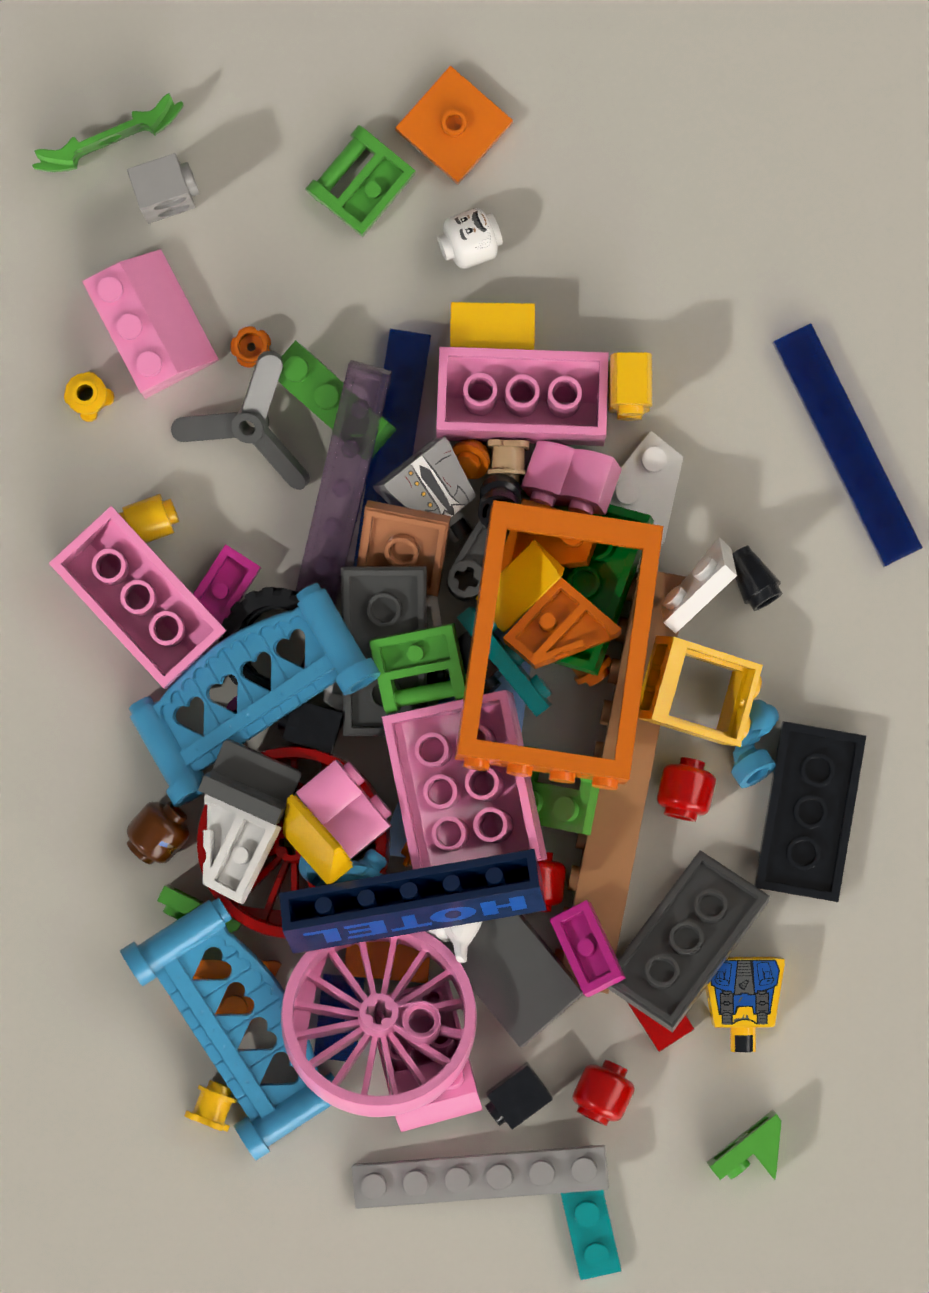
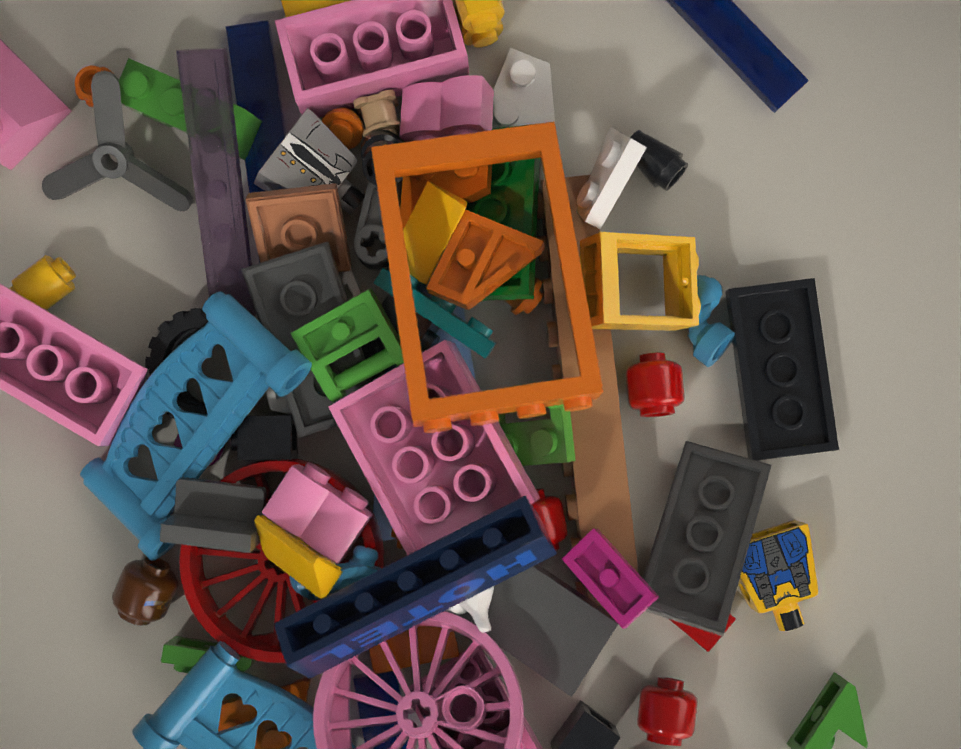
camera: 25 degrees left, 0 degrees up
dark pink plate [193,544,262,625] -> none
white wing [203,794,282,904] -> none

